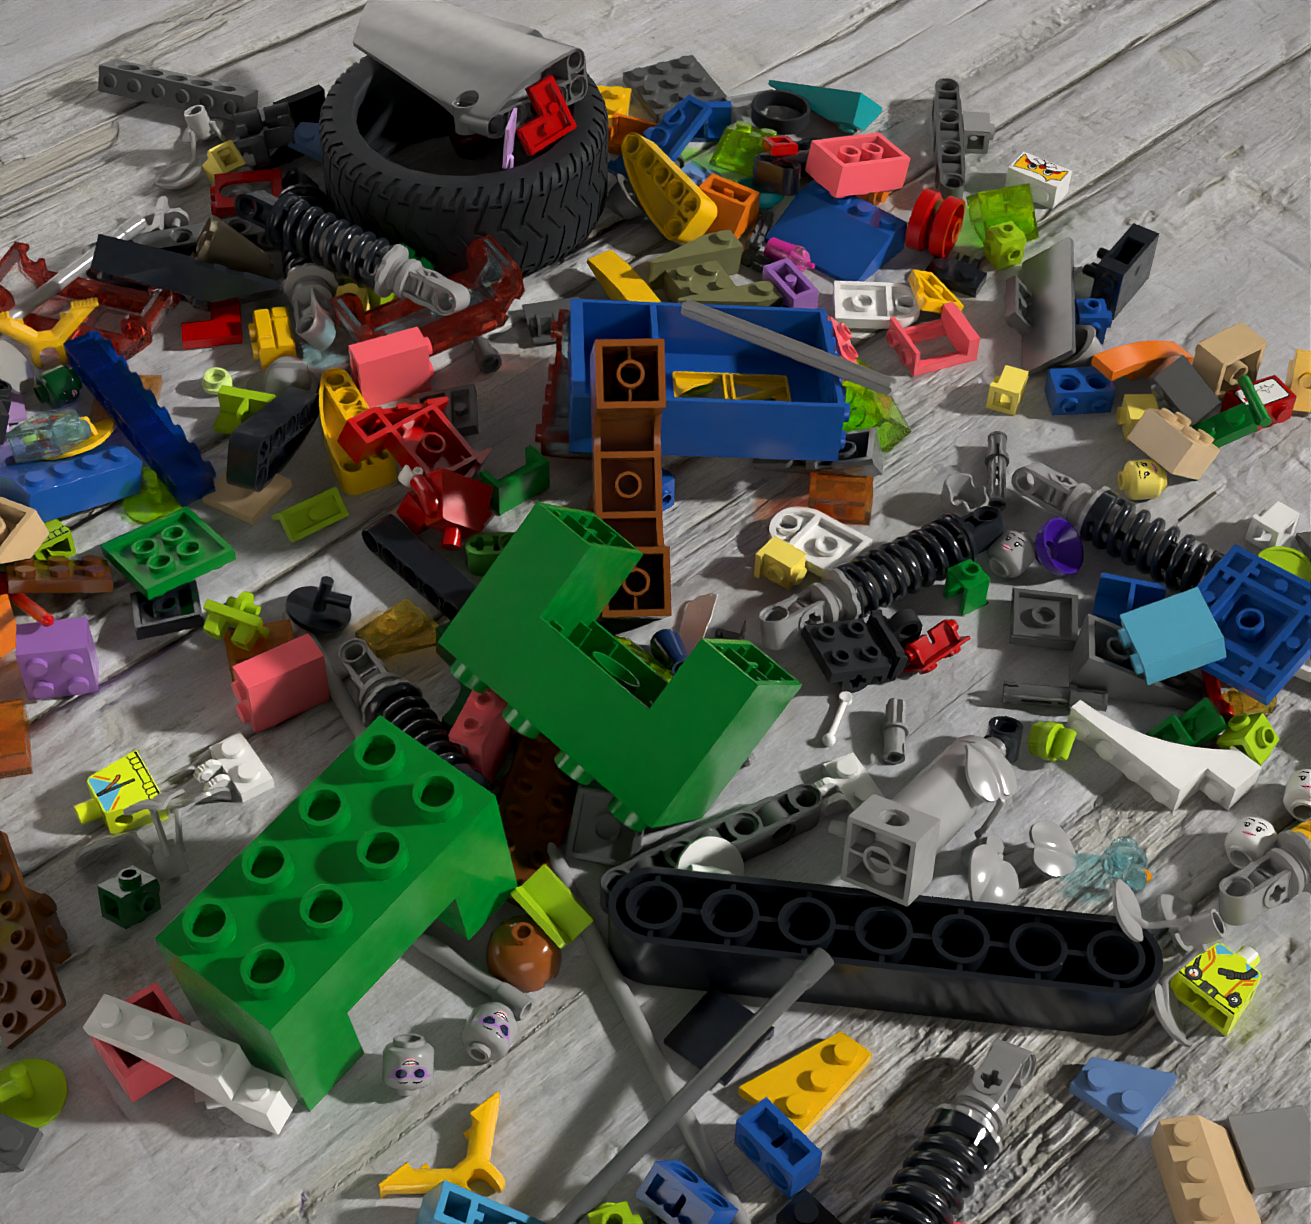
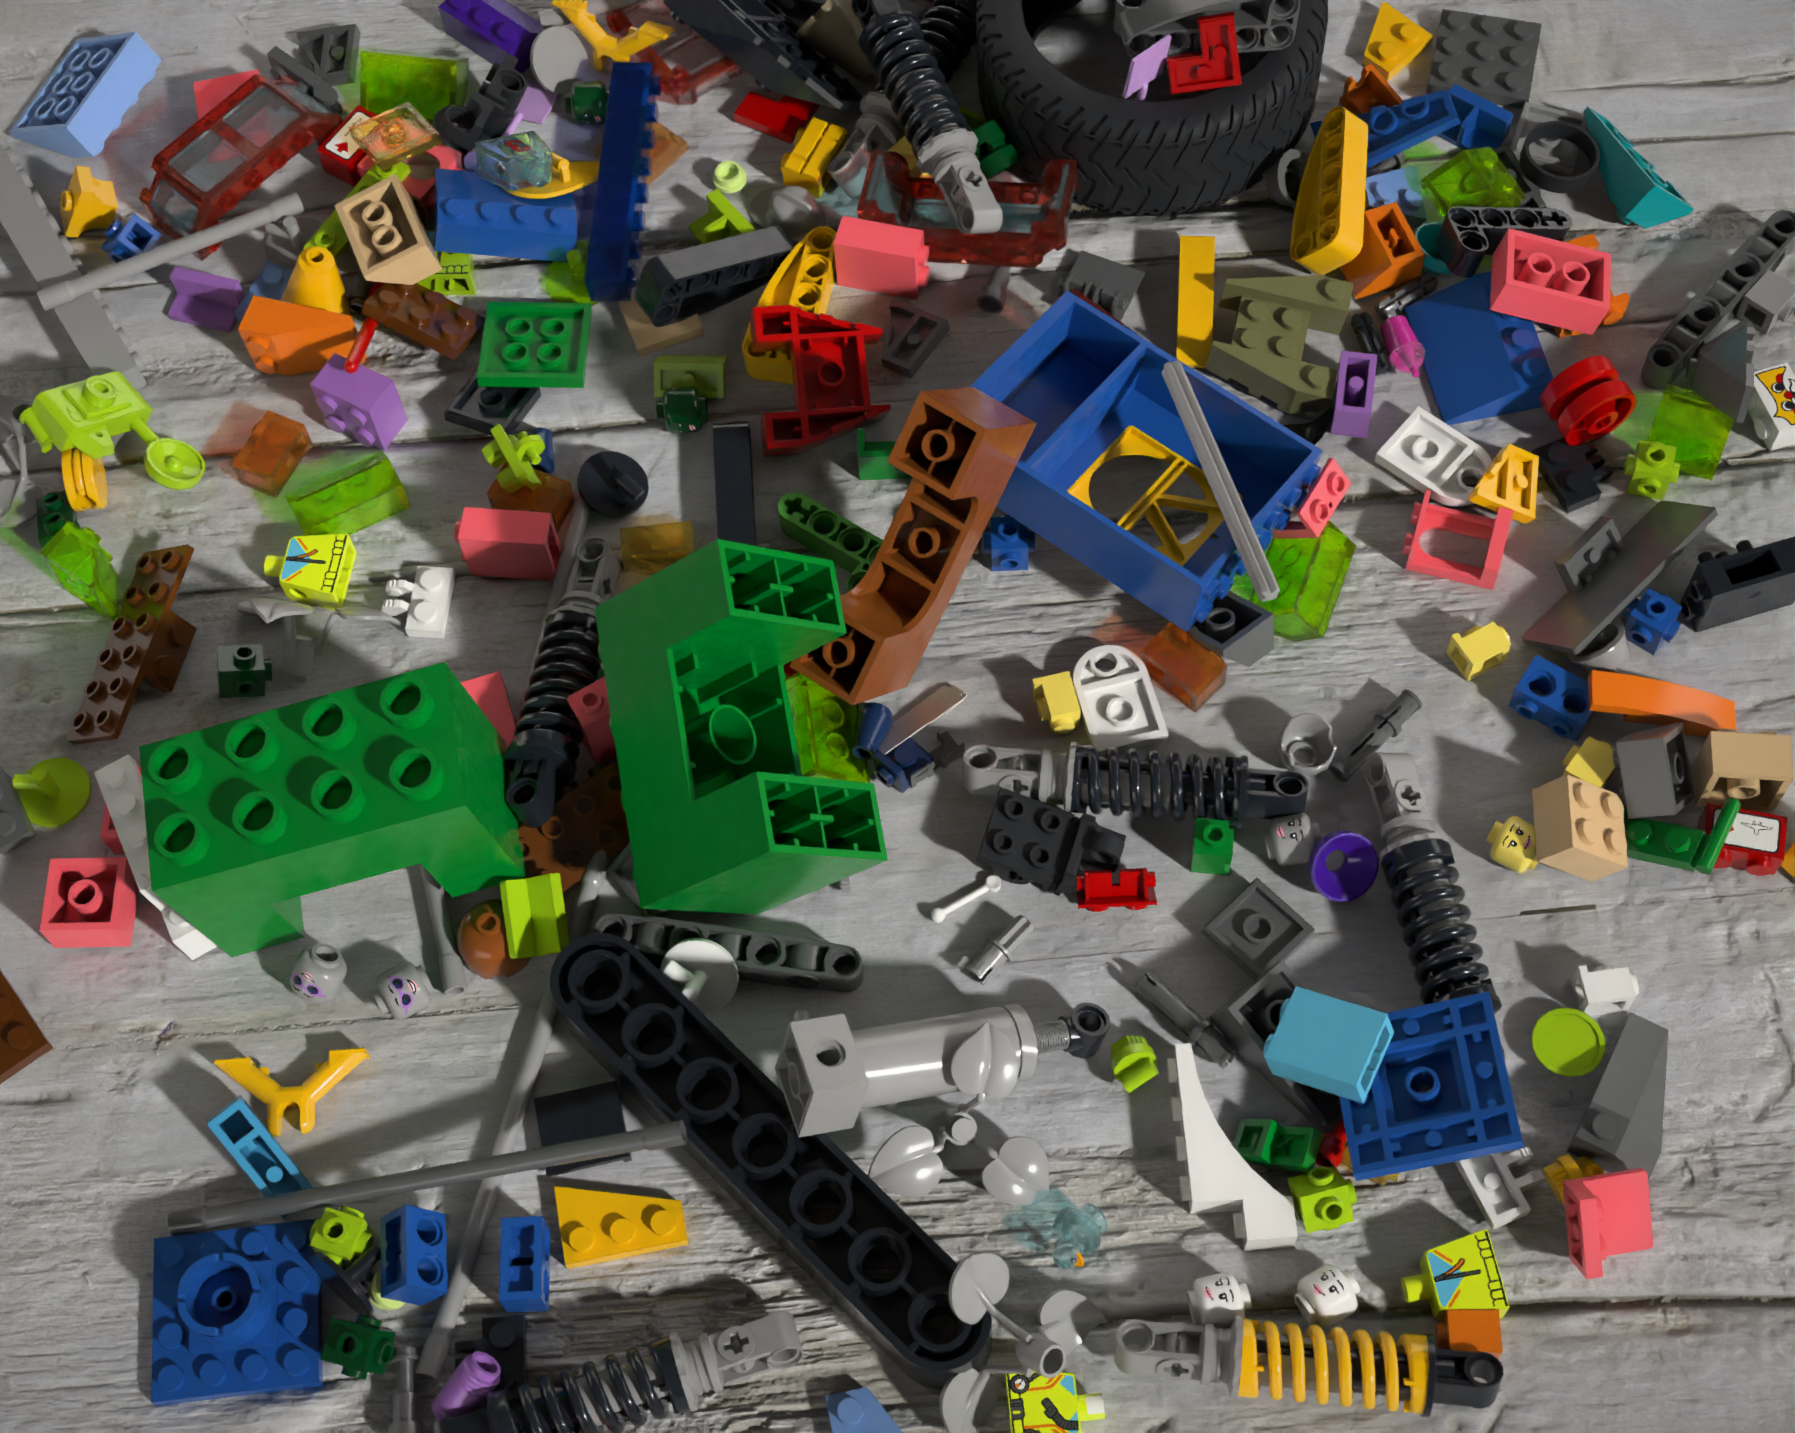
camera: 45 degrees right, 15 degrees up
red torso [398,465,494,551] -> none
red tile [762,136,798,156] -> none
white hinge [812,752,884,816] -> none
blue panel [1092,573,1167,628] -> none
none -> coral brick [39,857,139,948]
none -> clear neon green slope [284,451,411,536]
none -> dark green head [656,387,708,434]
none -> dark grey wedge [1685,320,1754,423]

